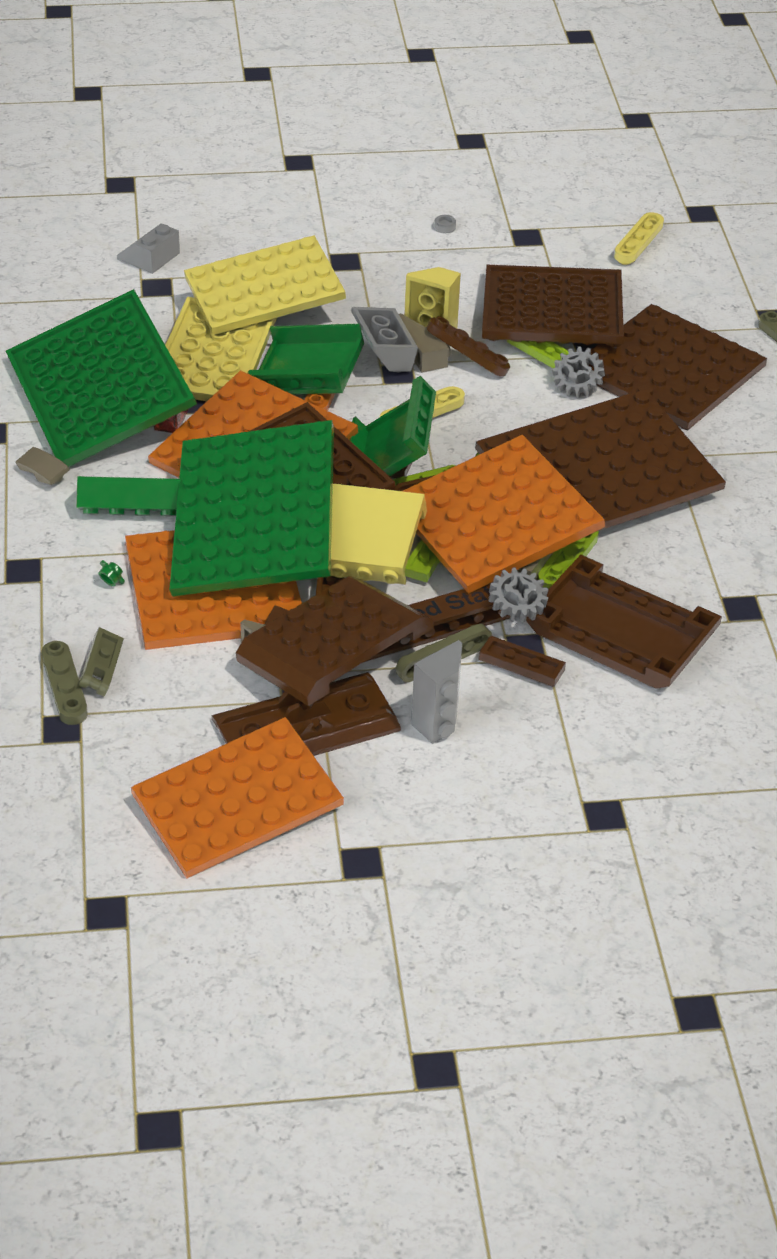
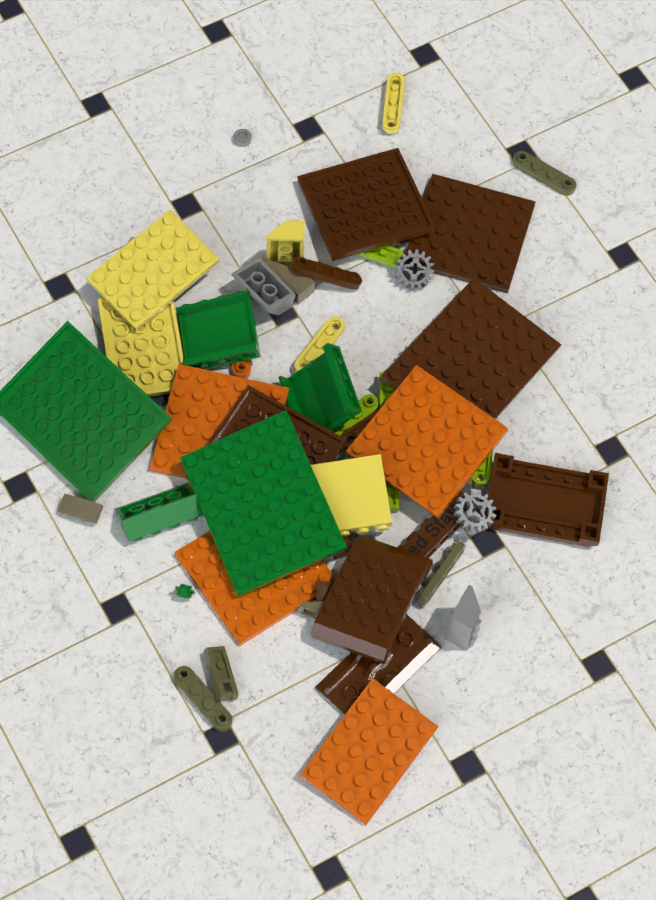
camera: 25 degrees left, 20 degrees up
light grey slope [117,223,180,274] -> none
reddish brown plate [479,636,566,687] -> none

